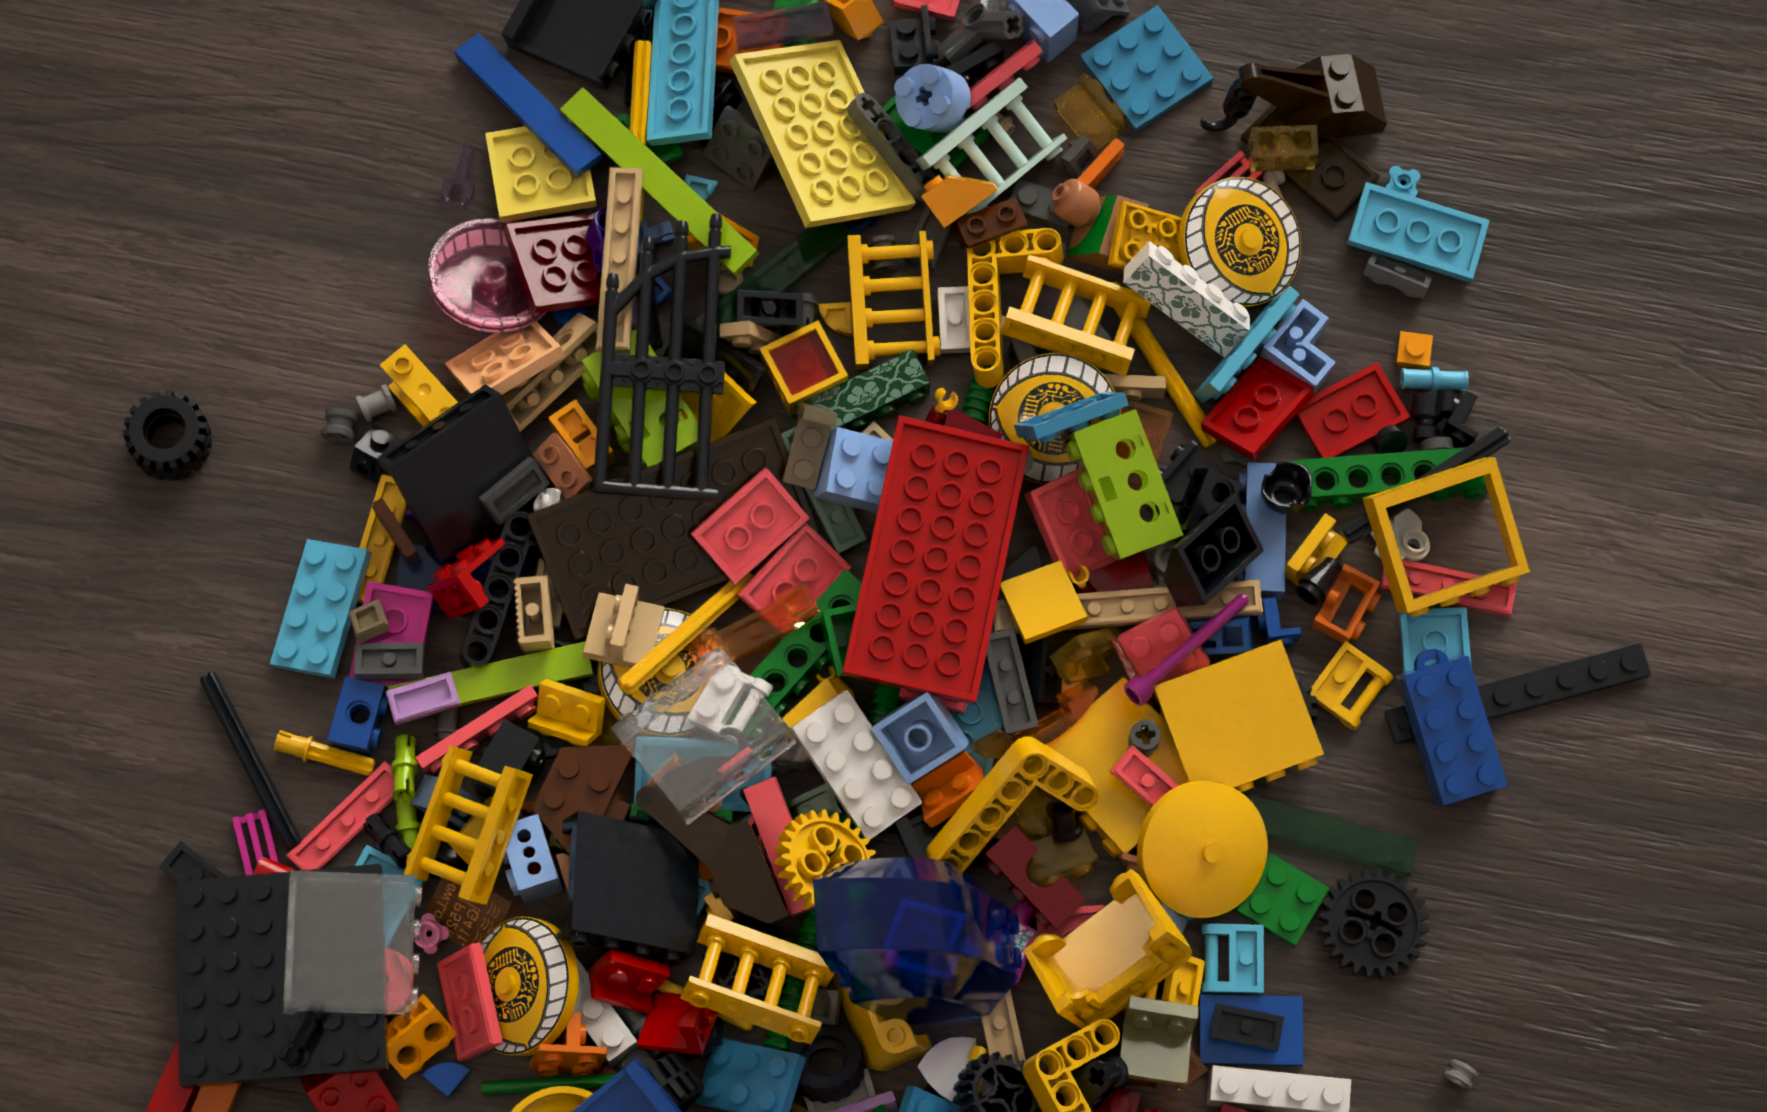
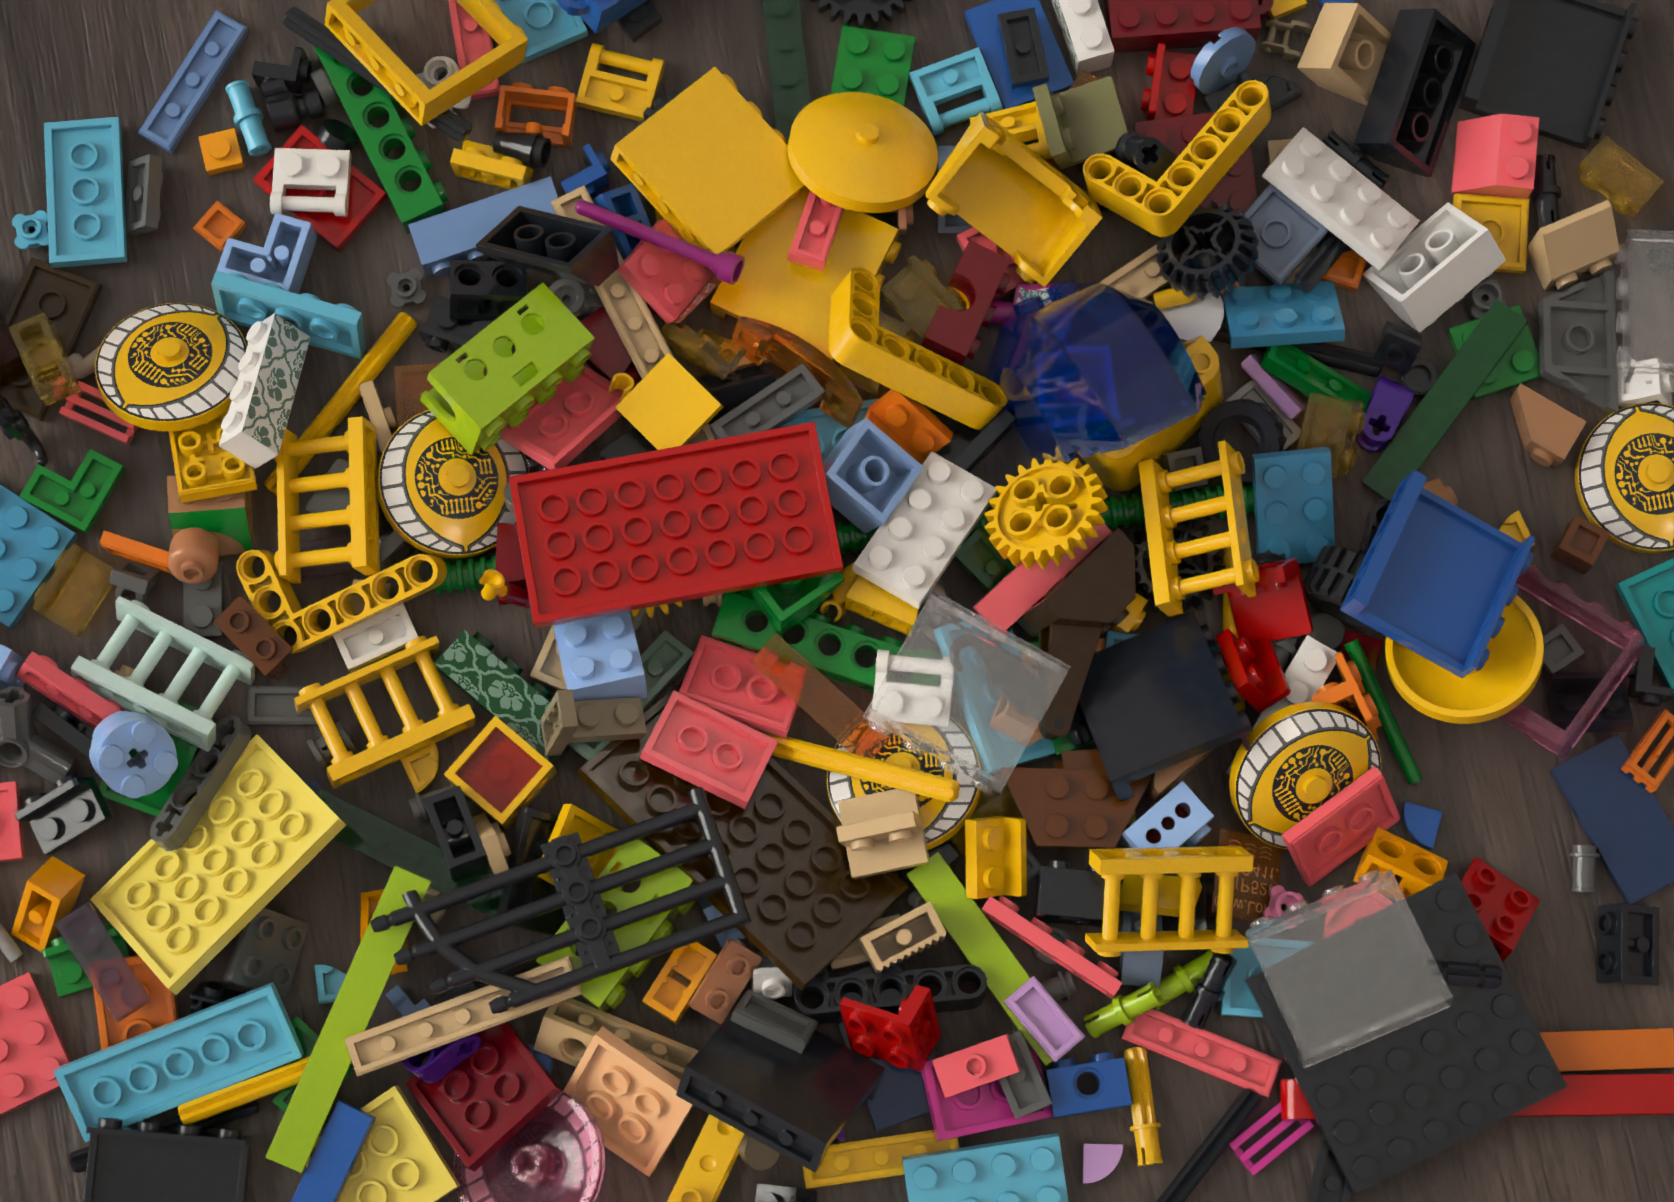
camera: 110 degrees left, 5 degrees up
dark tan tile [348,599,391,643] -> none
reddish brown tile [372,497,421,566] -> none
light orange slope [921,175,998,228] -> none
dark azure plate [1014,392,1129,443] -> none
black bush [1046,799,1082,843] -> none
dark grey bush [1128,720,1161,757] -> none
red plate [1201,357,1314,461] -> none
black hair [1261,461,1313,514] -> none
none -> green plate [19,449,126,534]
none -> medium blue tile [138,10,249,154]
none -> orange tile [193,200,248,253]
none -> white plate [270,148,352,217]
none -> coral plate [932,1034,1021,1098]
none -> lavender tile [1082,1144,1123,1184]

